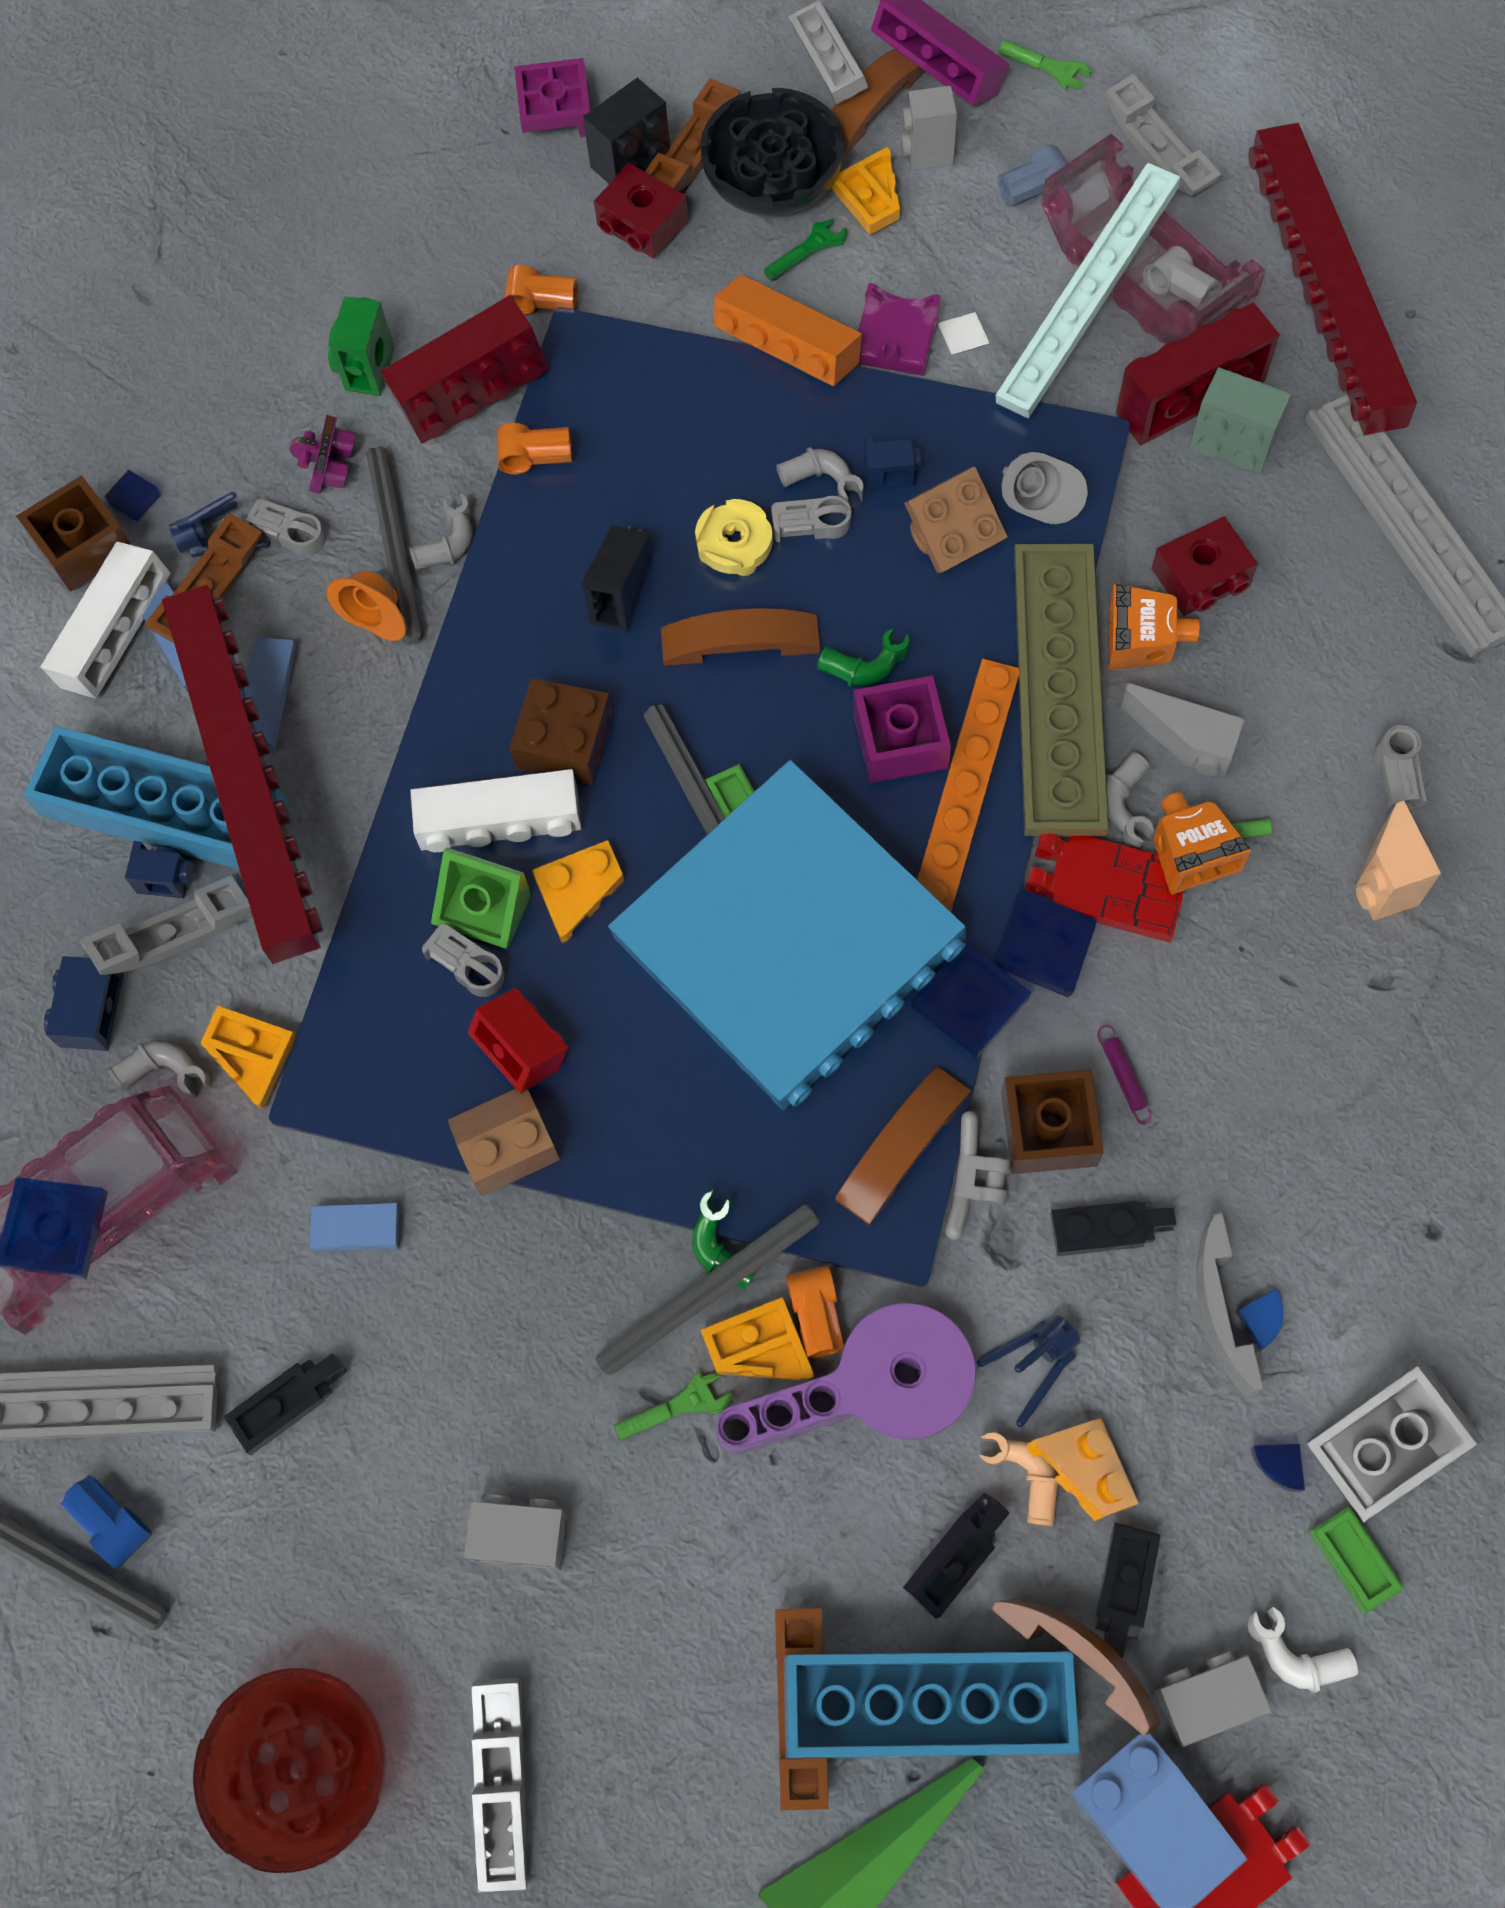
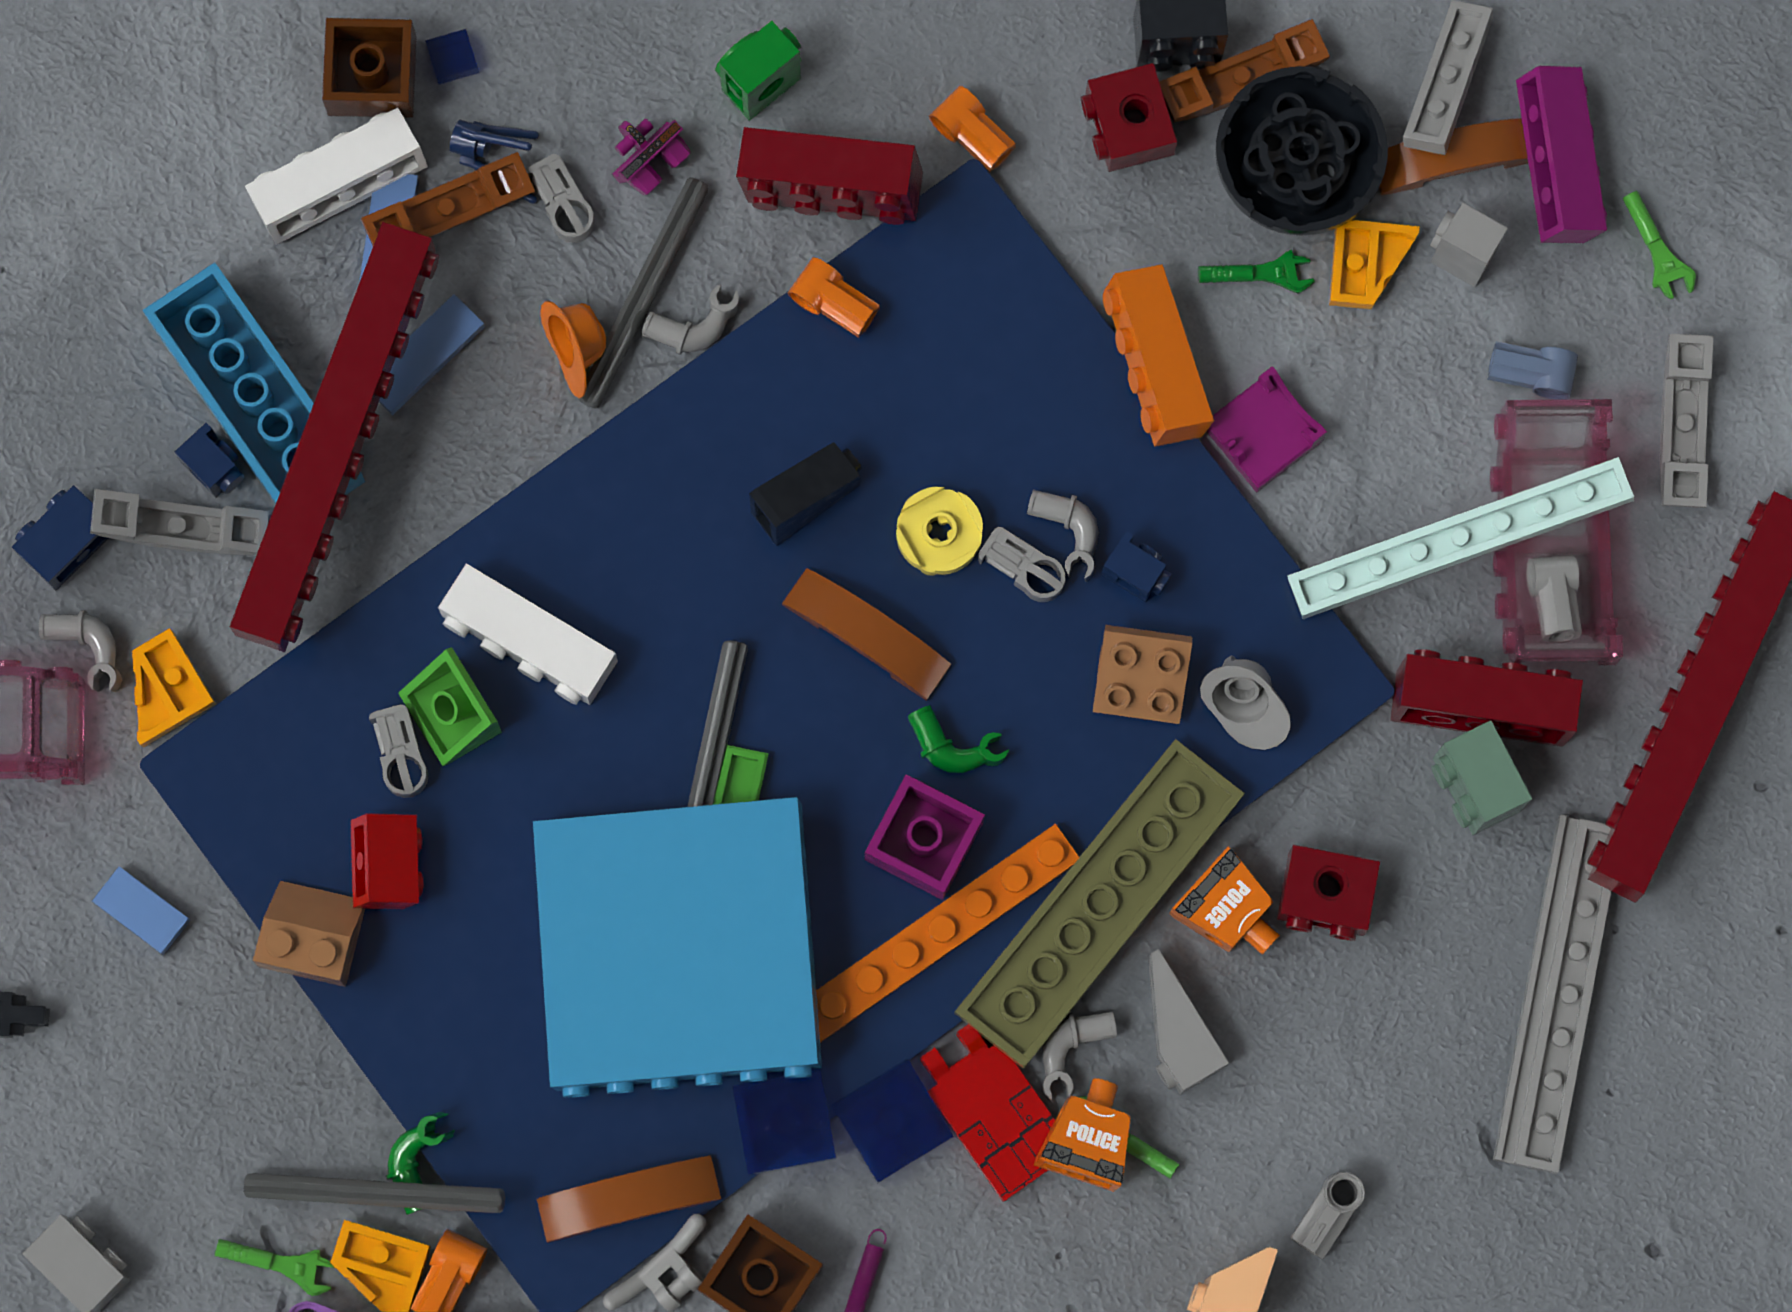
camera: 30 degrees right, 10 degrees up
reddish brown brick [509,678,613,786] -> none
light orange wing [532,840,624,943] -> none
white sticker [938,312,989,355] -> none

